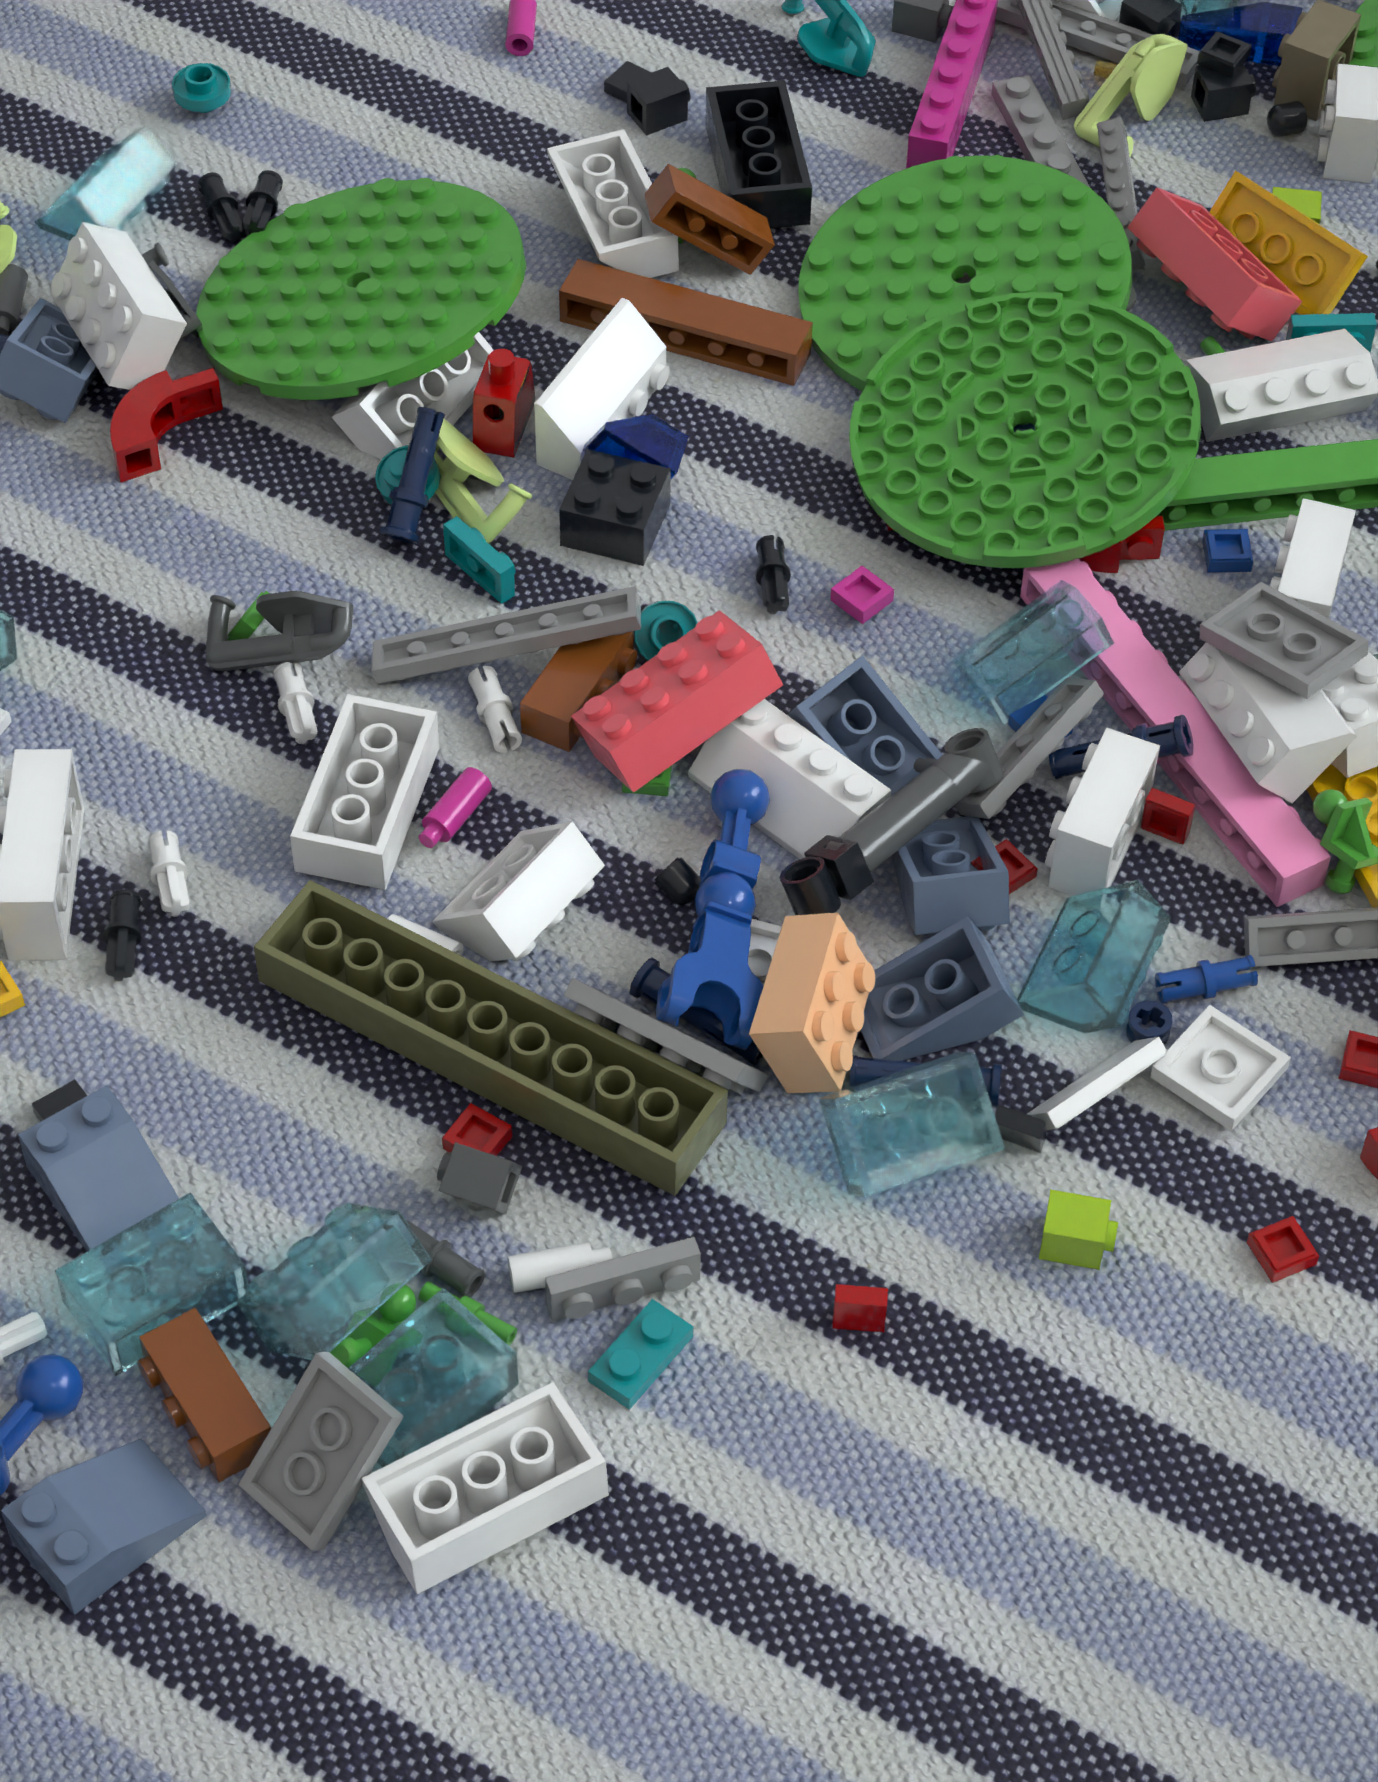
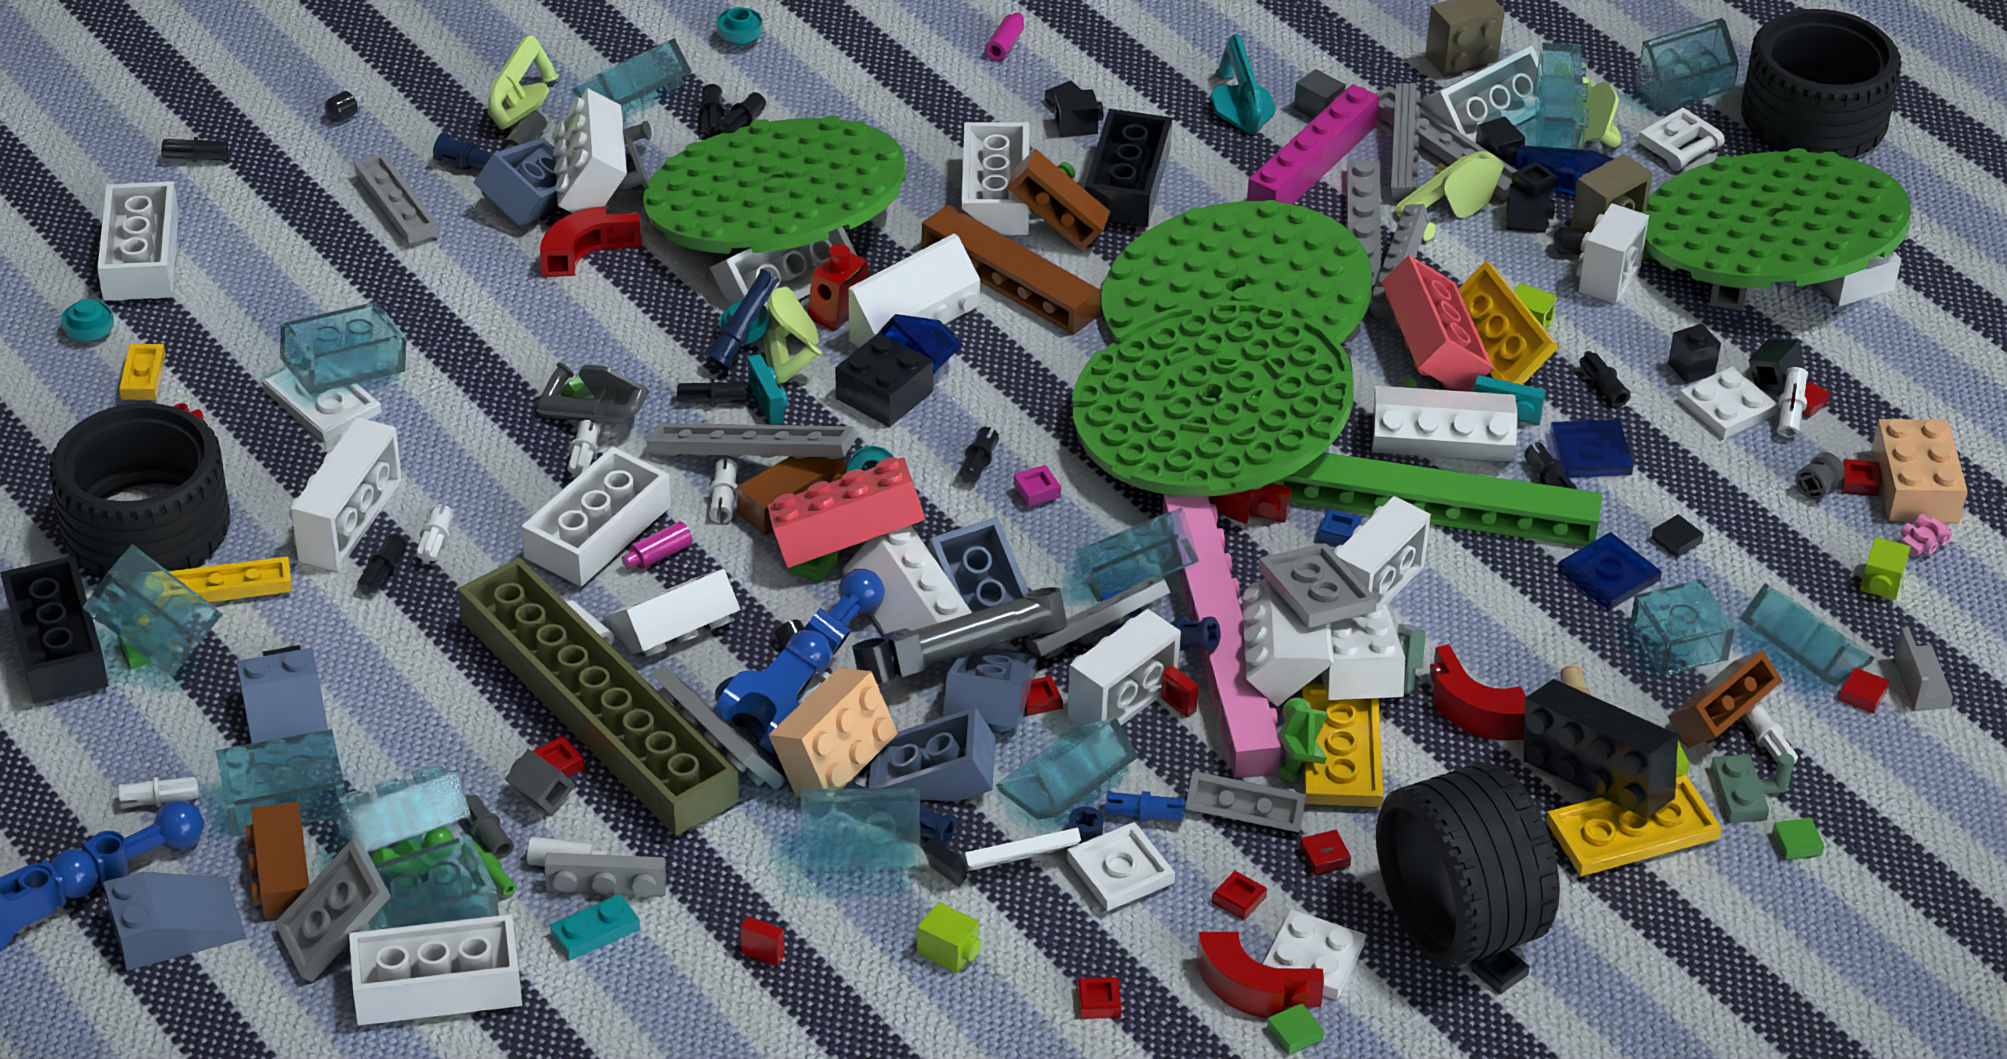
camera: 20 degrees right, 10 degrees down
none -> black axle [677,379,746,407]

